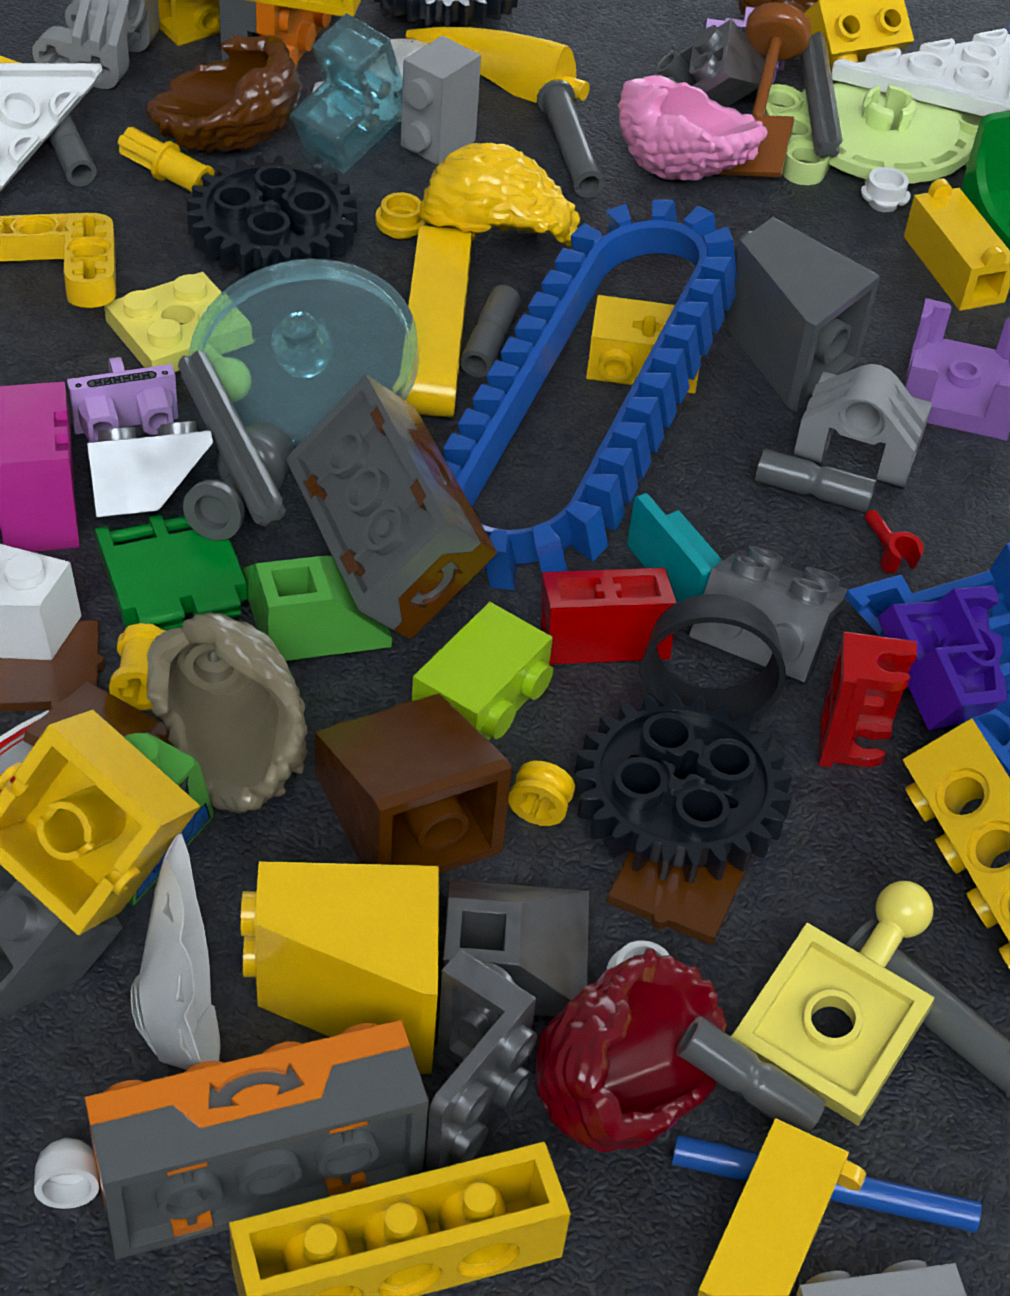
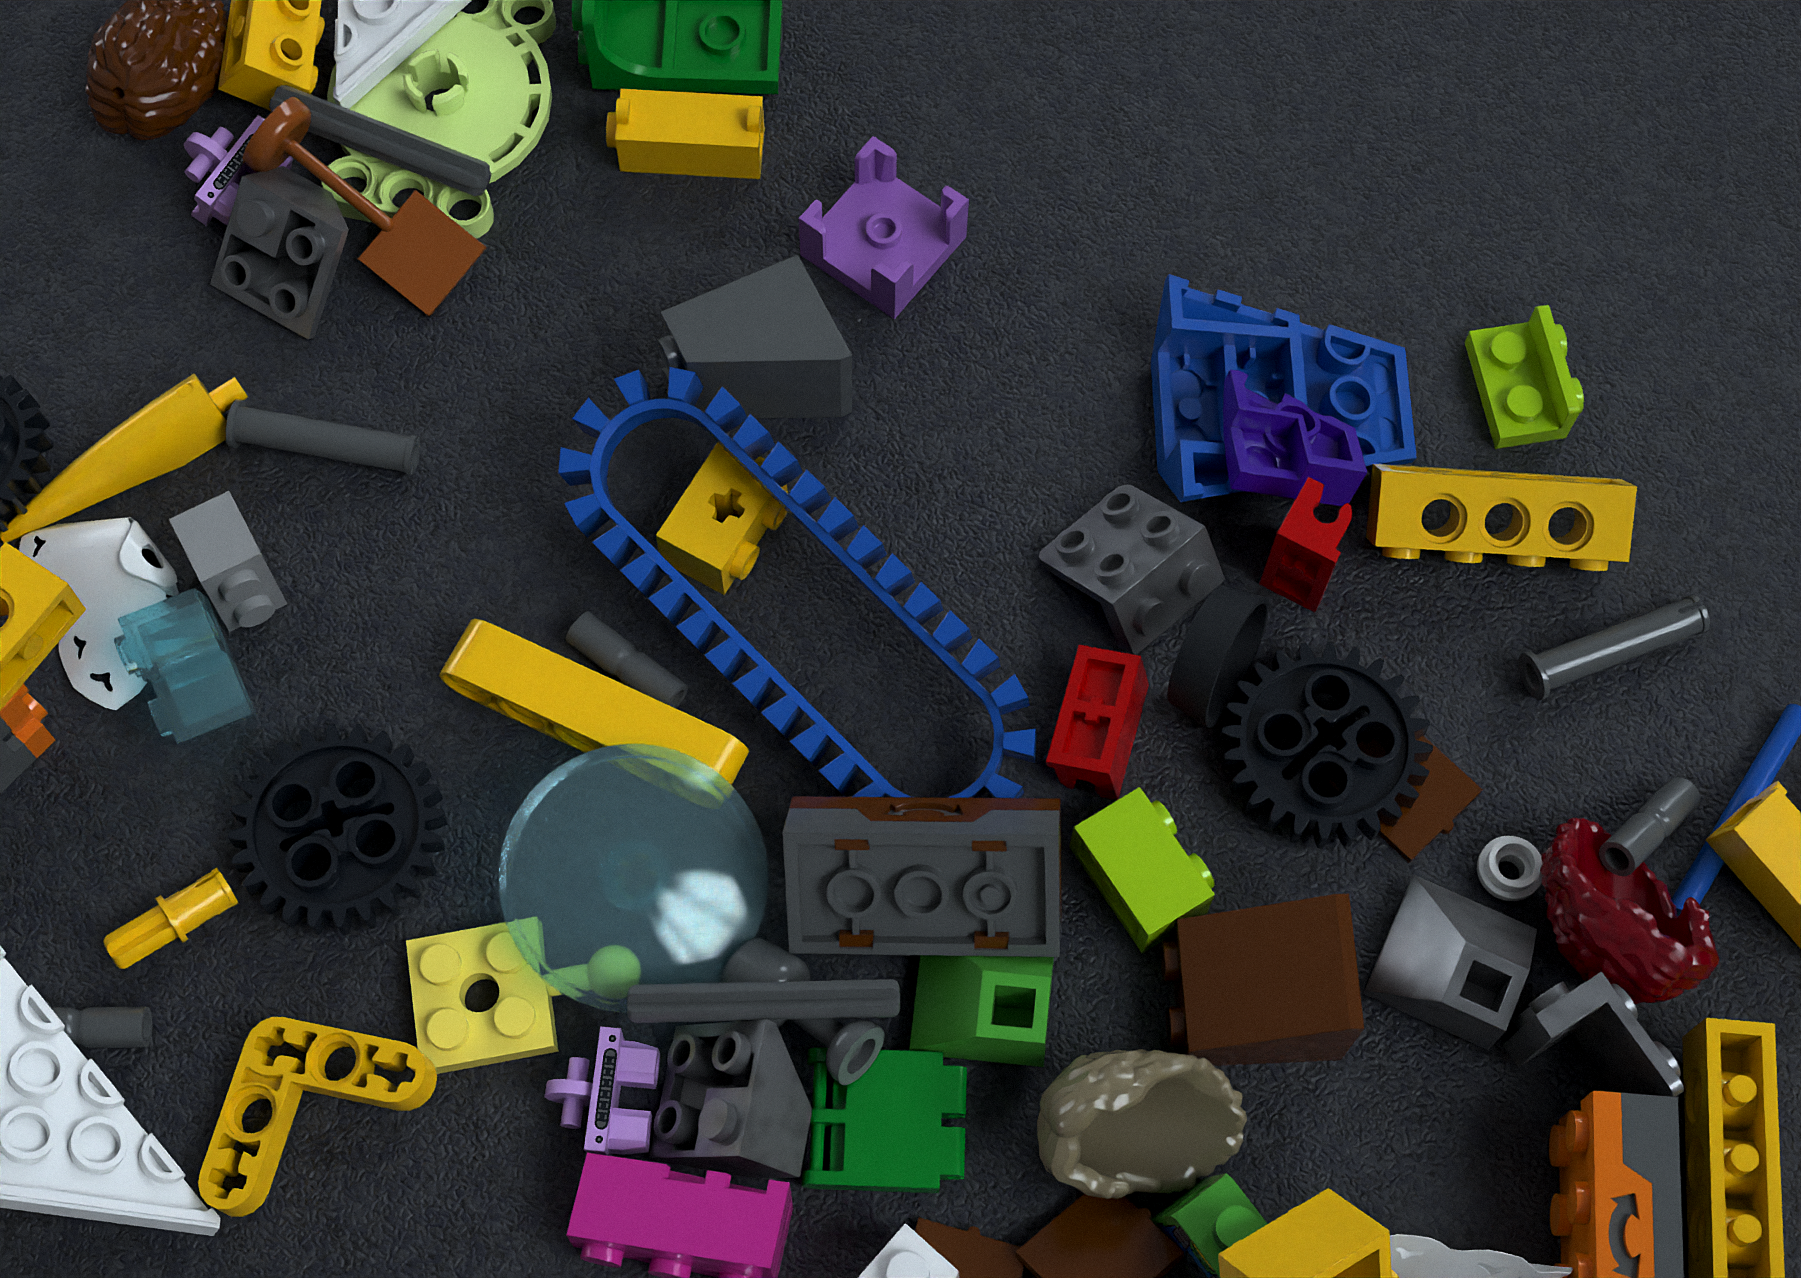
camera: 65 degrees left, 20 degrees up
yellow bush [109,623,165,710] -> none
reddish brown hair [146,35,302,152] -> none
yellow slope [241,861,439,1074] -> none
yellow plate [375,192,427,240] -> none
yellow hair [419,143,580,247] -> none
yellow bush [508,761,575,826] -> none
bright pink hair [618,75,768,181] -> none
teal panel [627,493,723,603] -> none
light yellow plate [731,881,935,1126] -> none
dark grey piece [755,448,877,513] -> none
light grey piece [794,364,933,488] -> none
white plate [861,167,911,212] -> none
red hand [865,510,924,573] -> none

